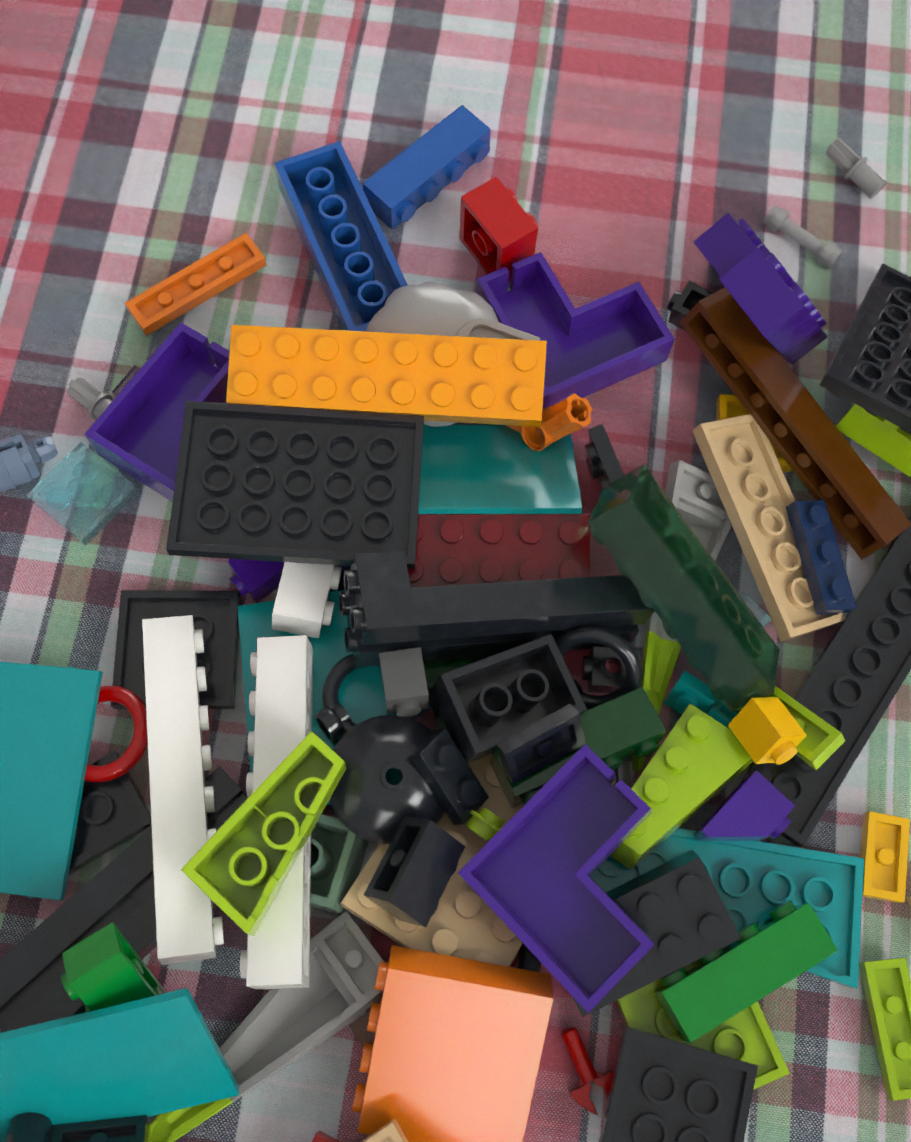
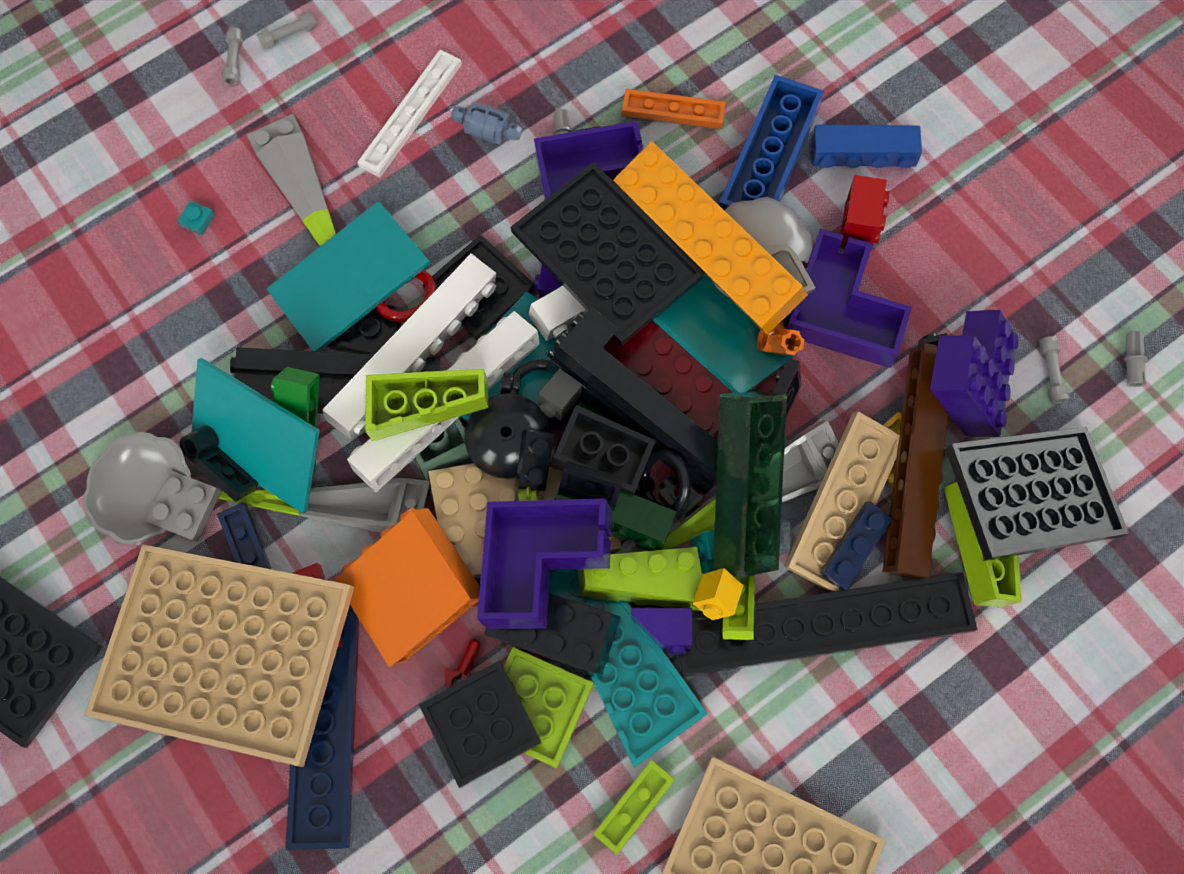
camera: 55 degrees right, 0 degrees up
clear light blue plate [27,442,139,546] -> none
black brick [364,816,466,927] -> none
green brick [654,900,839,1043] -> none
yellow plate [860,811,910,903] -> none

